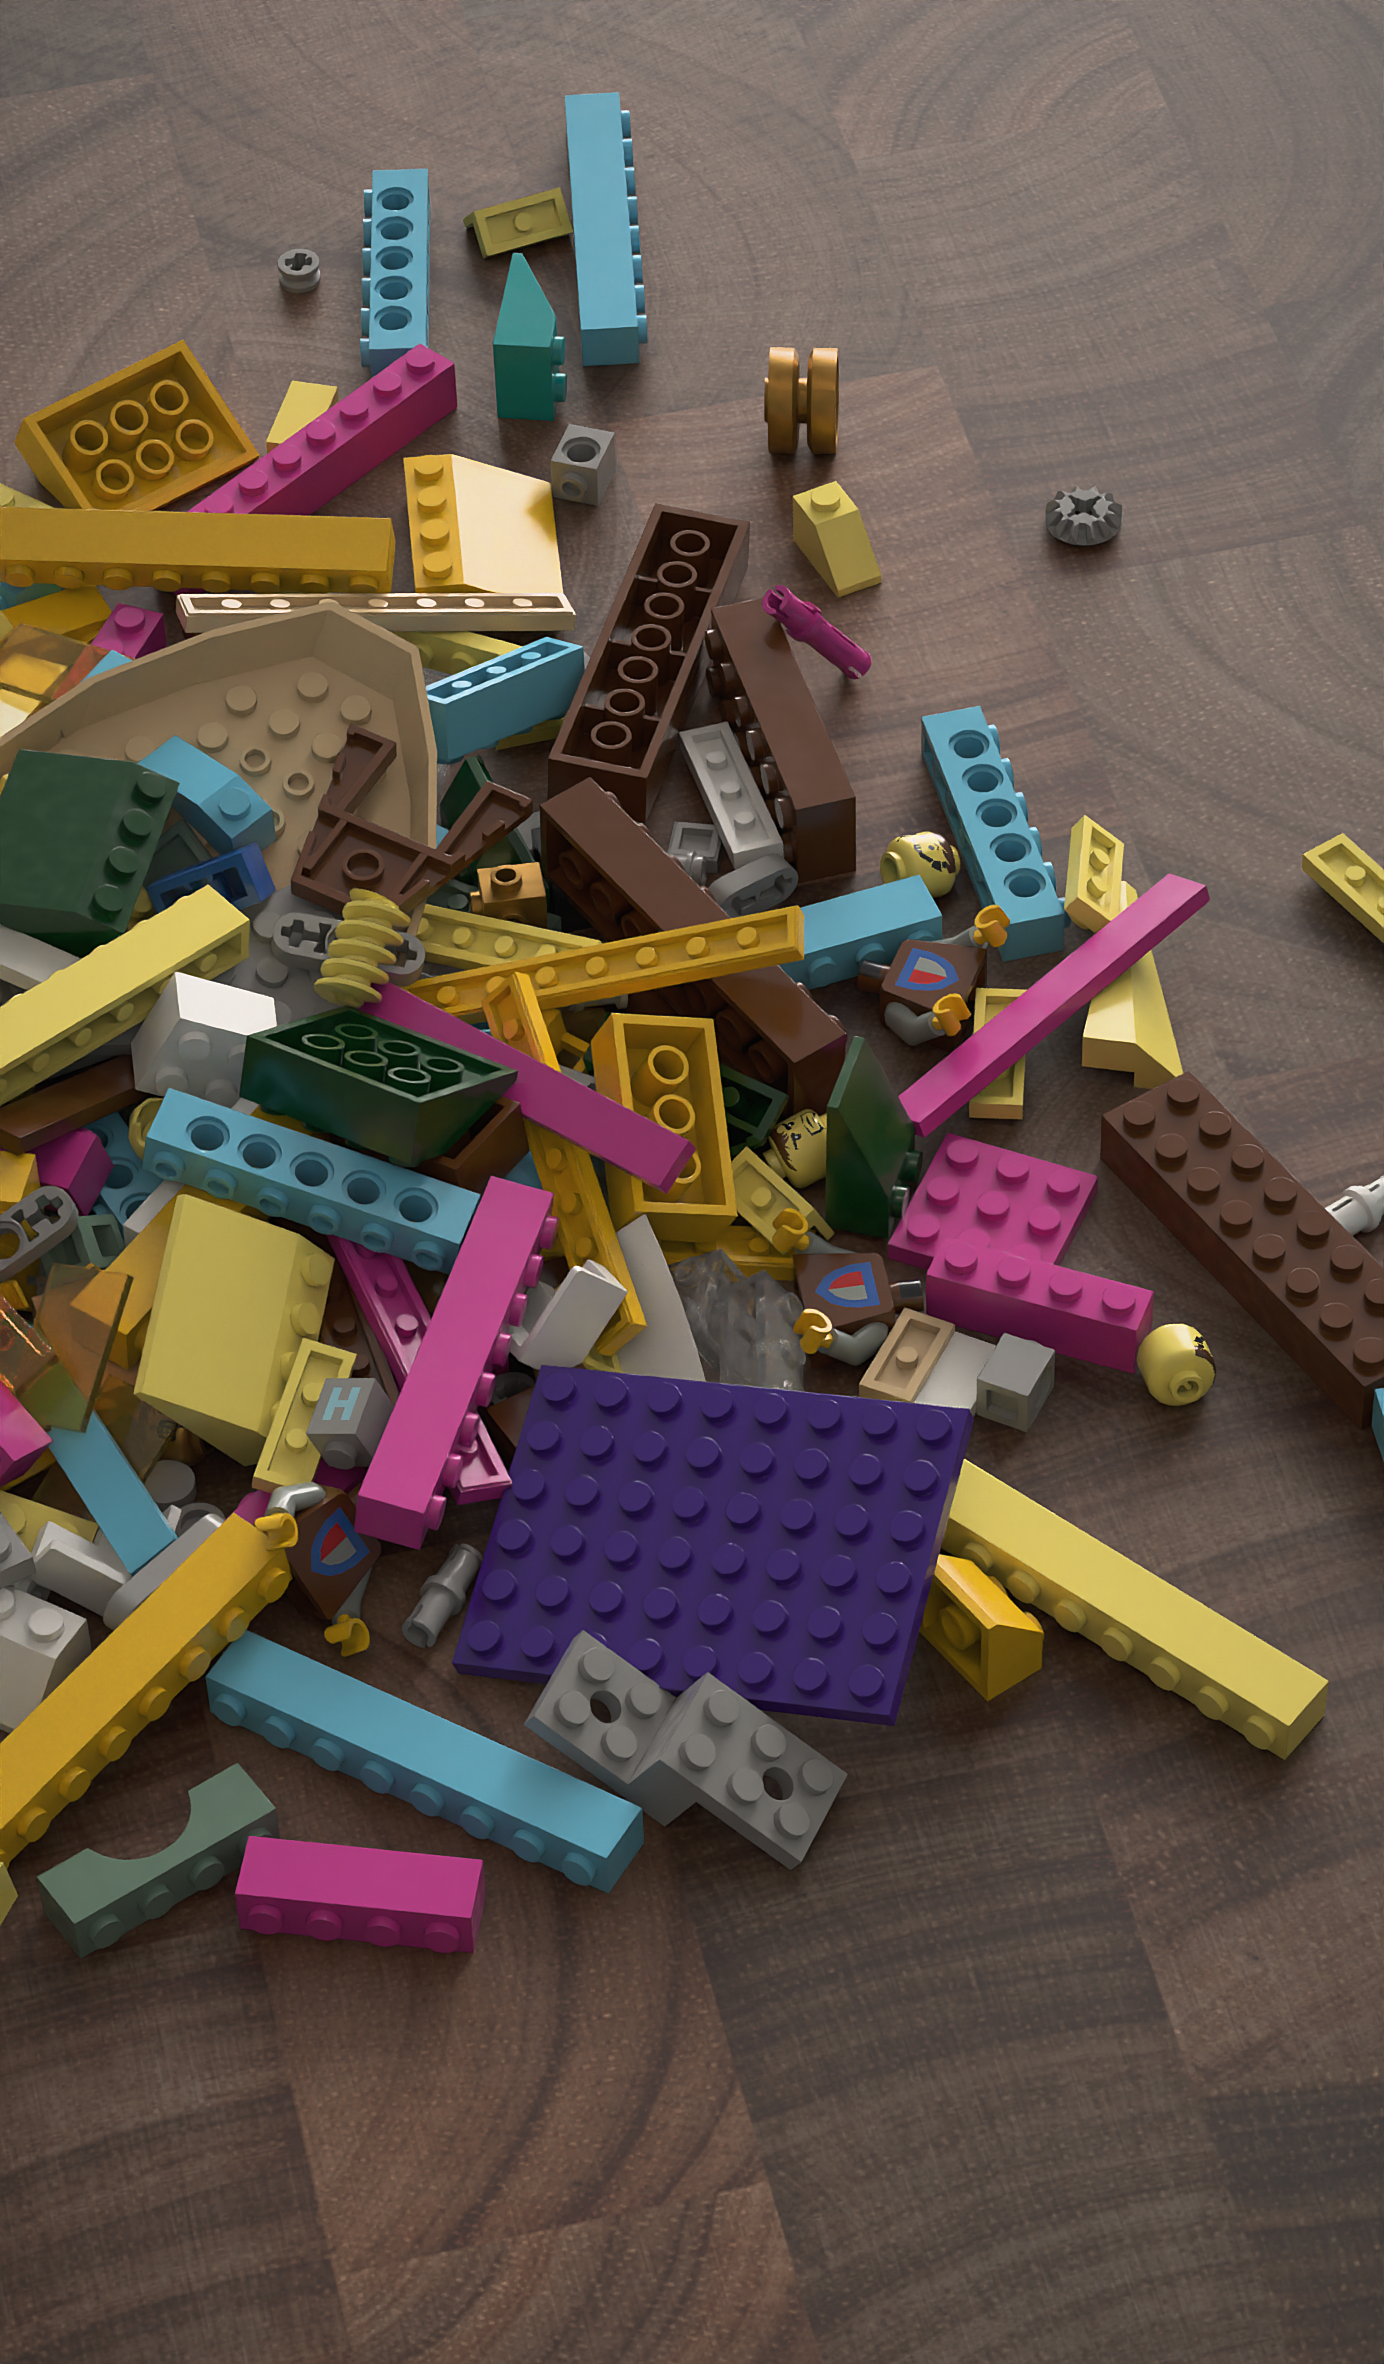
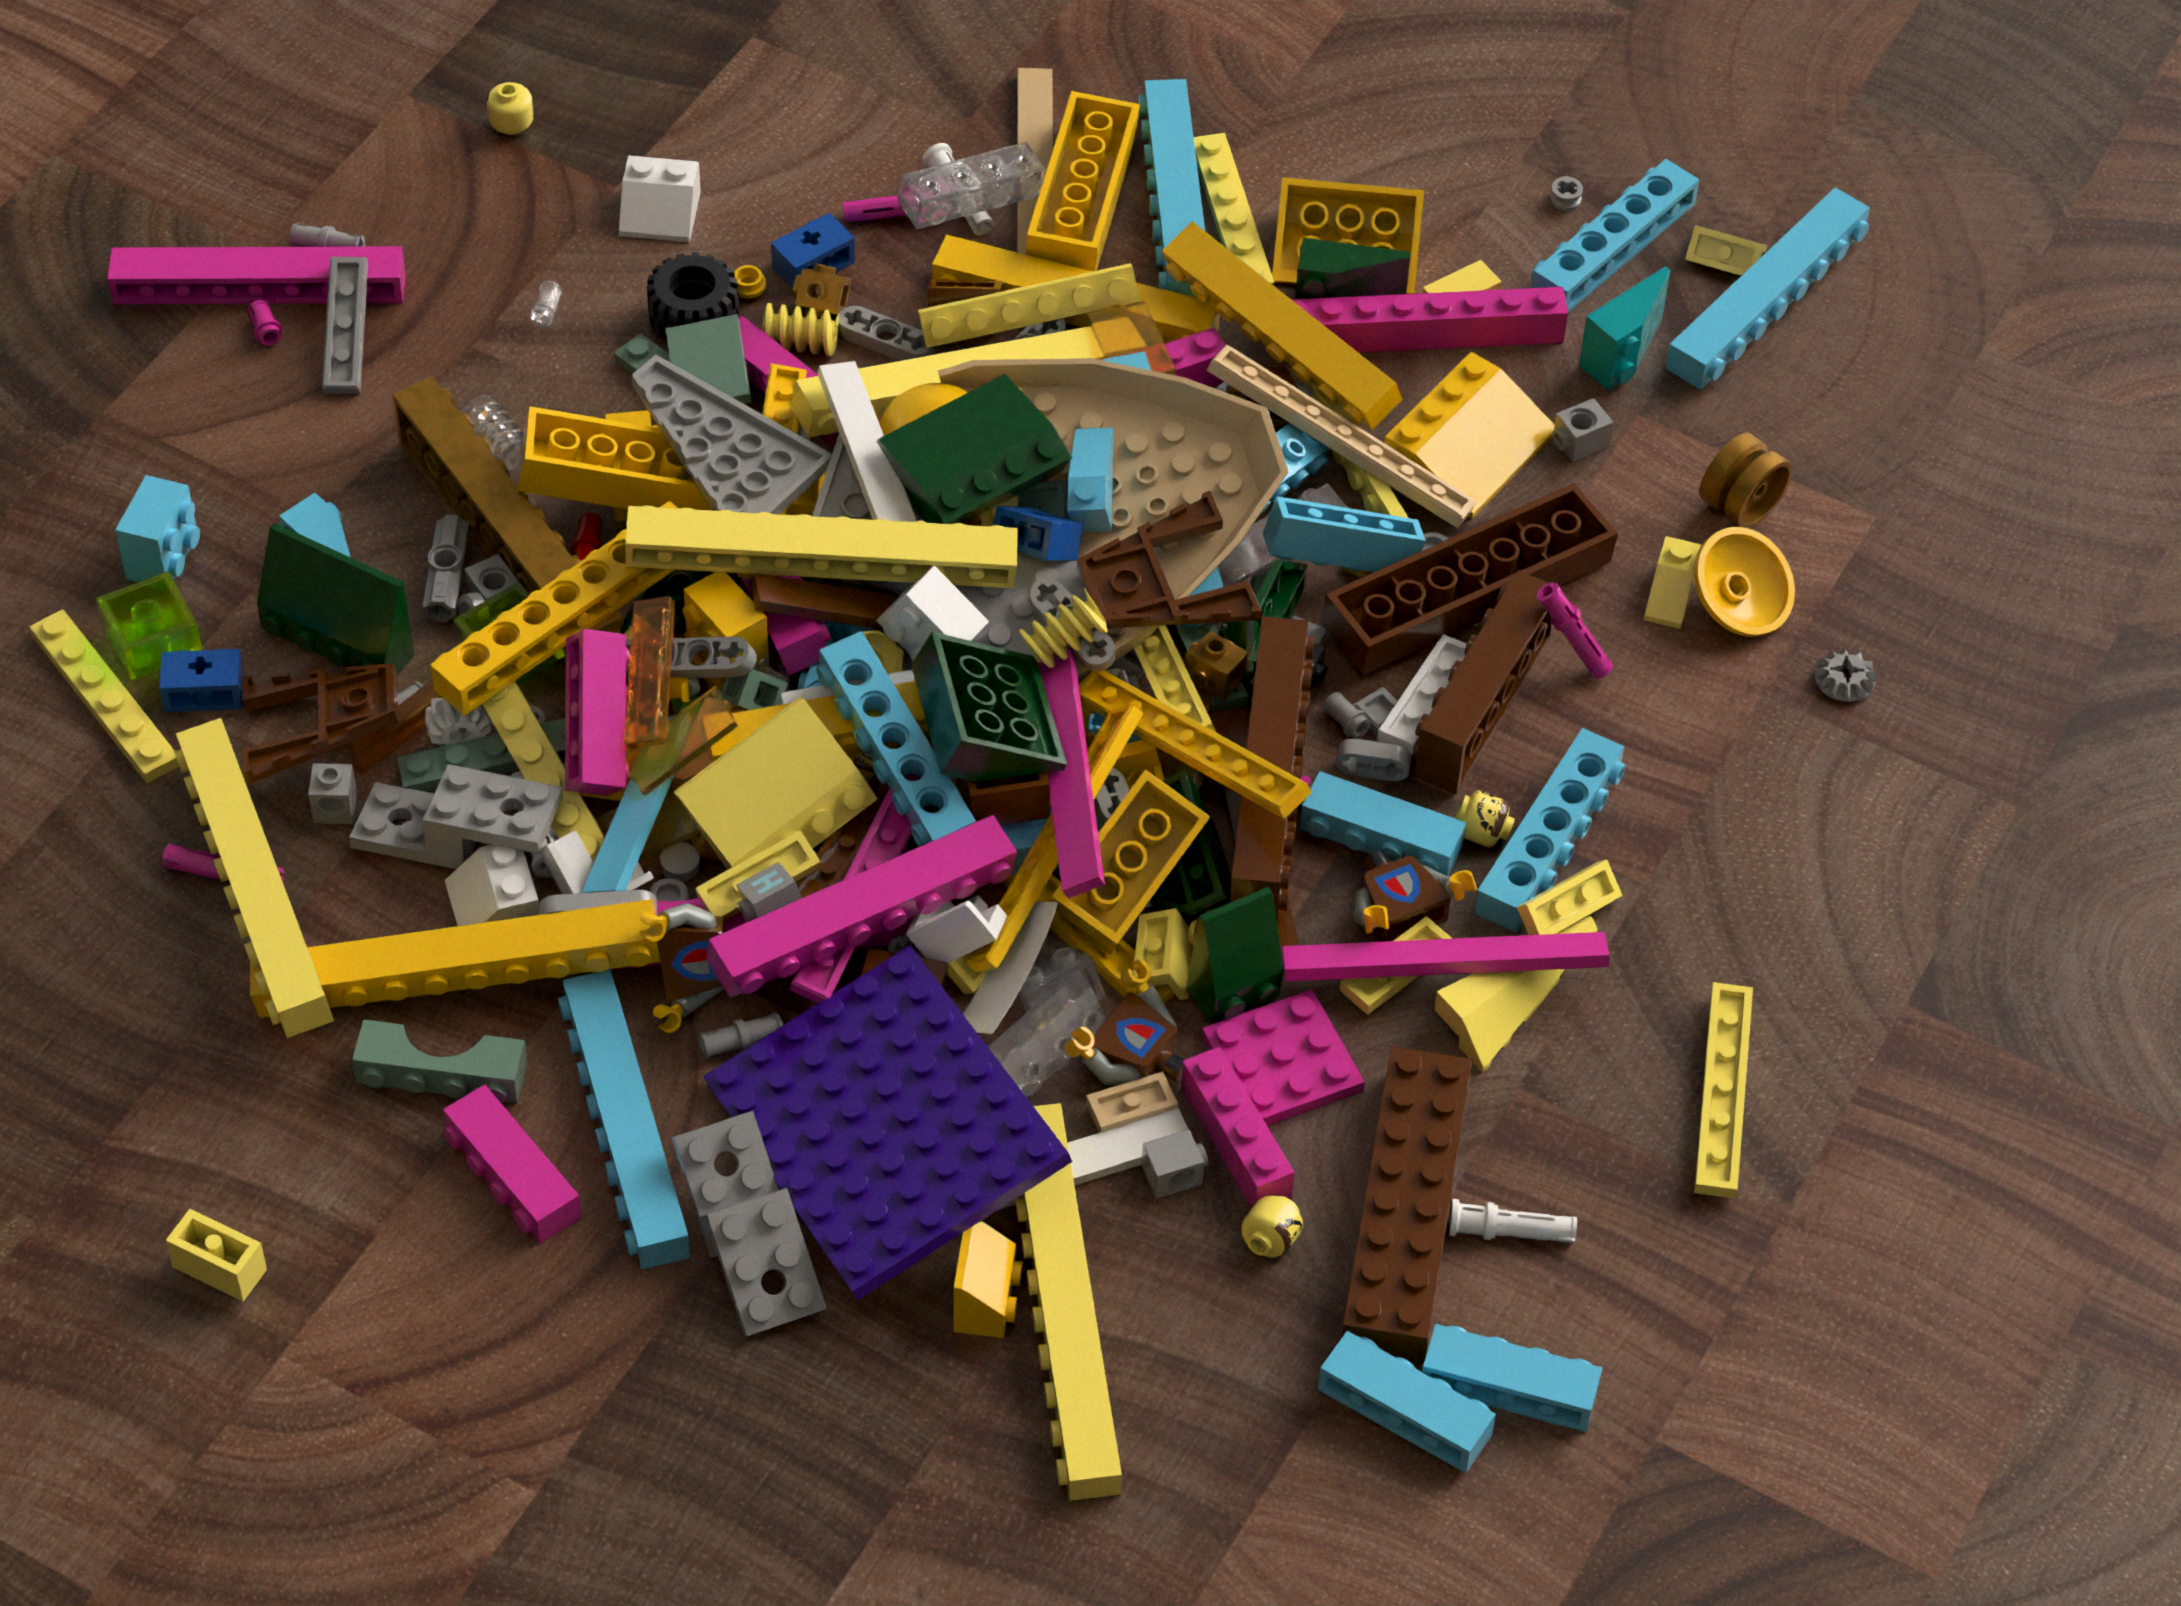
camera: 40 degrees right, 5 degrees up
none -> light yellow brick [166,1209,267,1302]
none -> slope [1295,238,1411,299]
none -> yellow dish [1694,527,1795,637]

